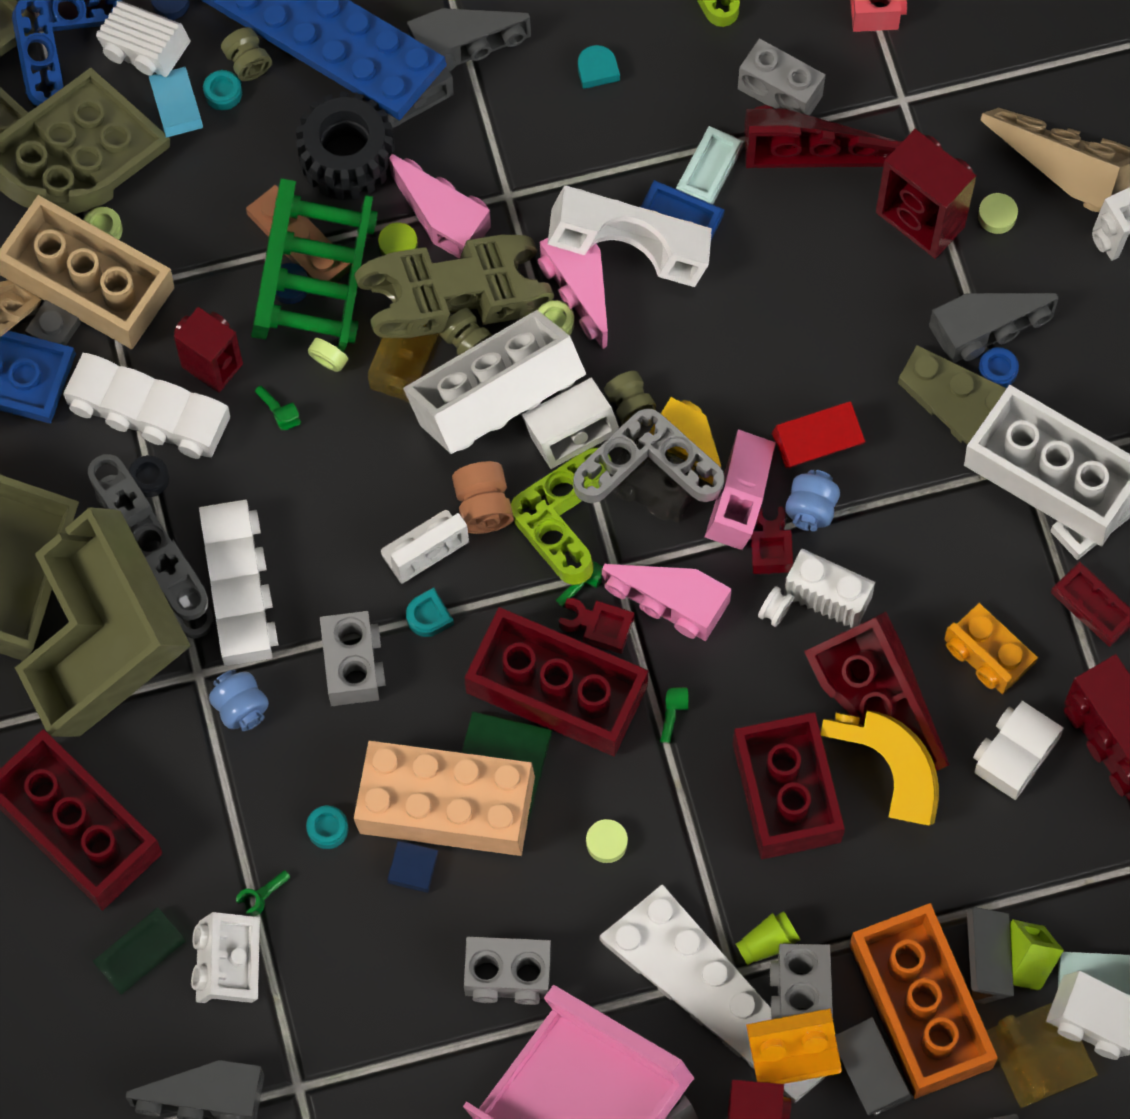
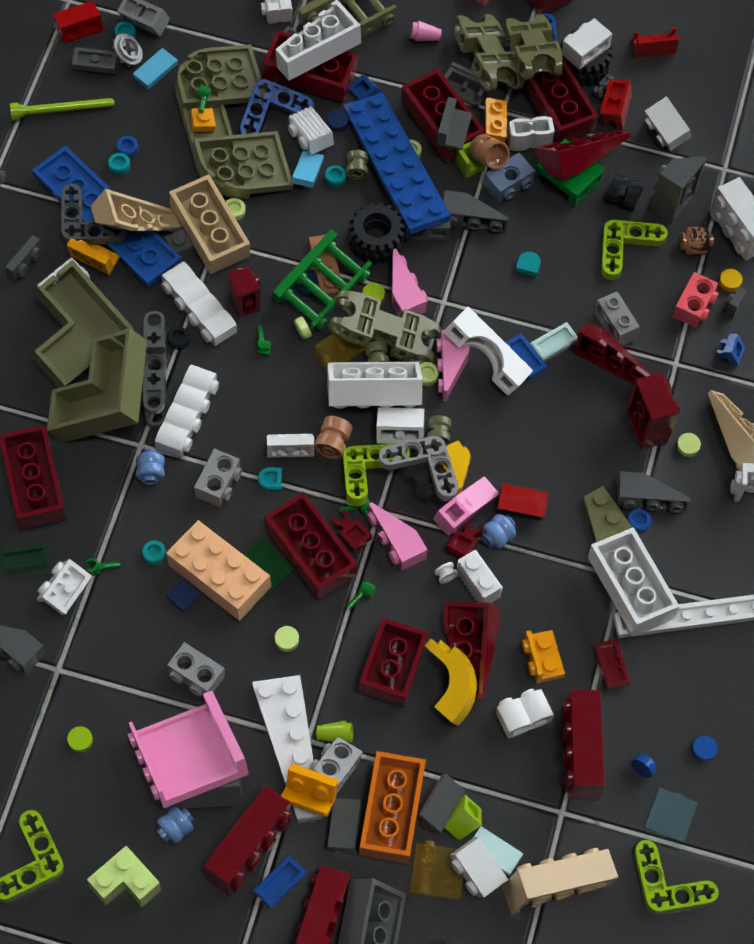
camera: 25 degrees right, 5 degrees down
none -> blue tile [716,334,745,365]

